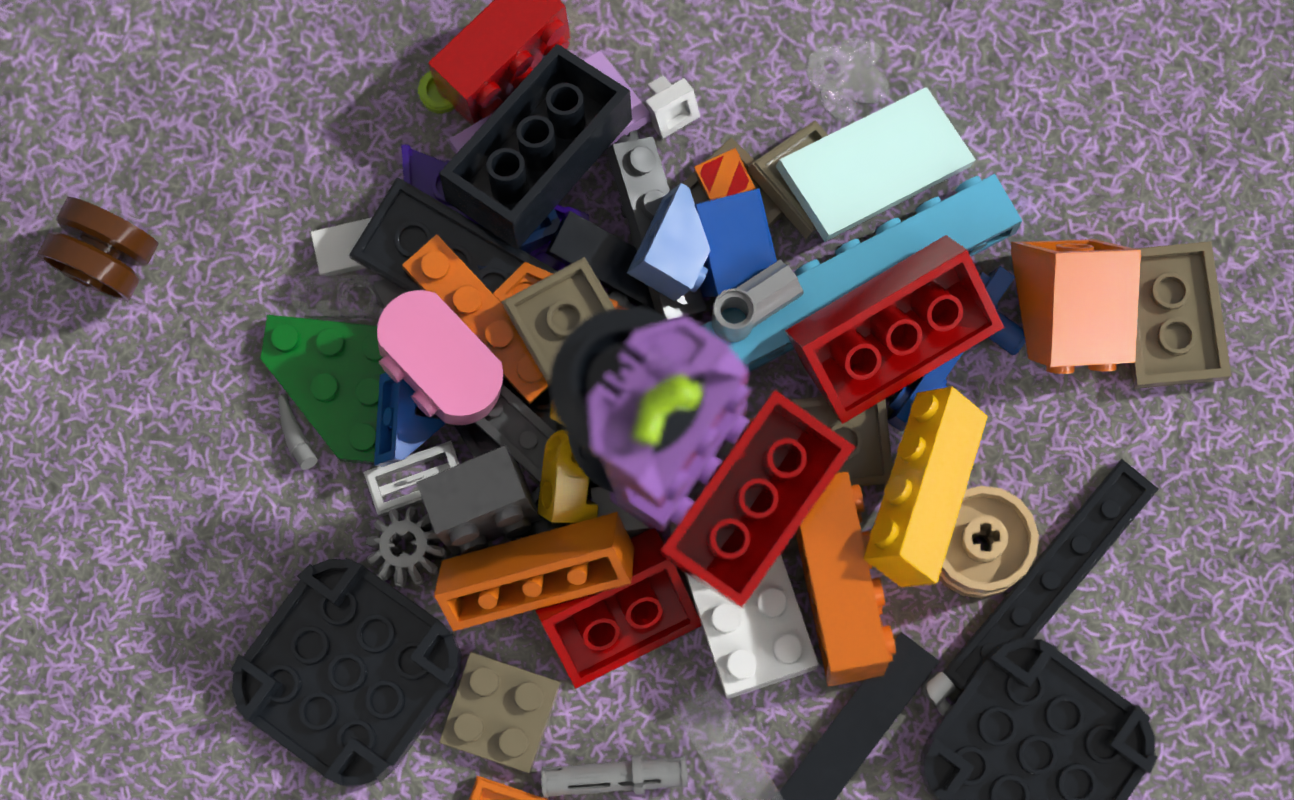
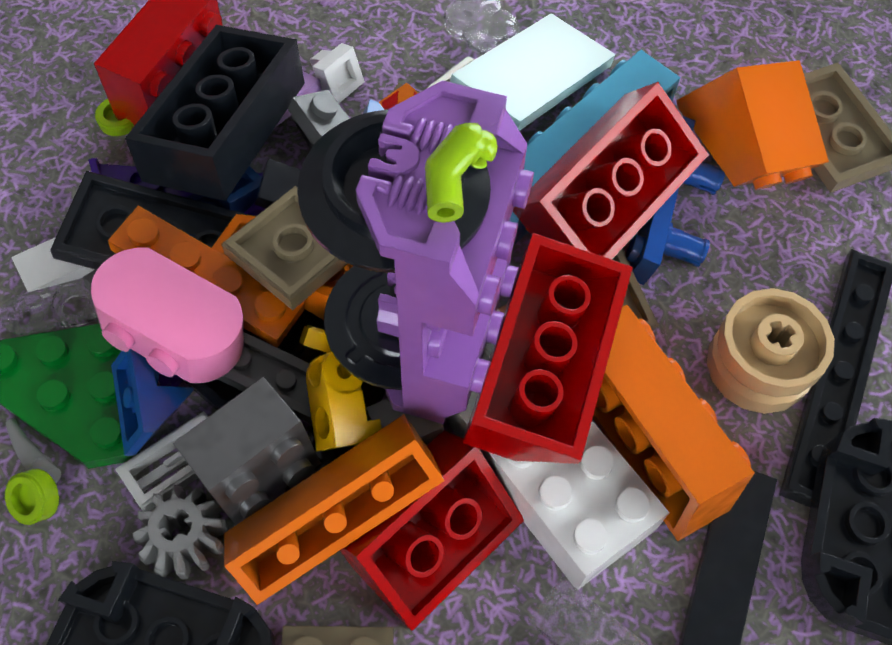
camera: 30 degrees left, 15 degrees down
yellow brick [863,386,988,587] -> none
light grey hand [922,671,956,716] -> none
none -> lime tile [5,469,59,525]

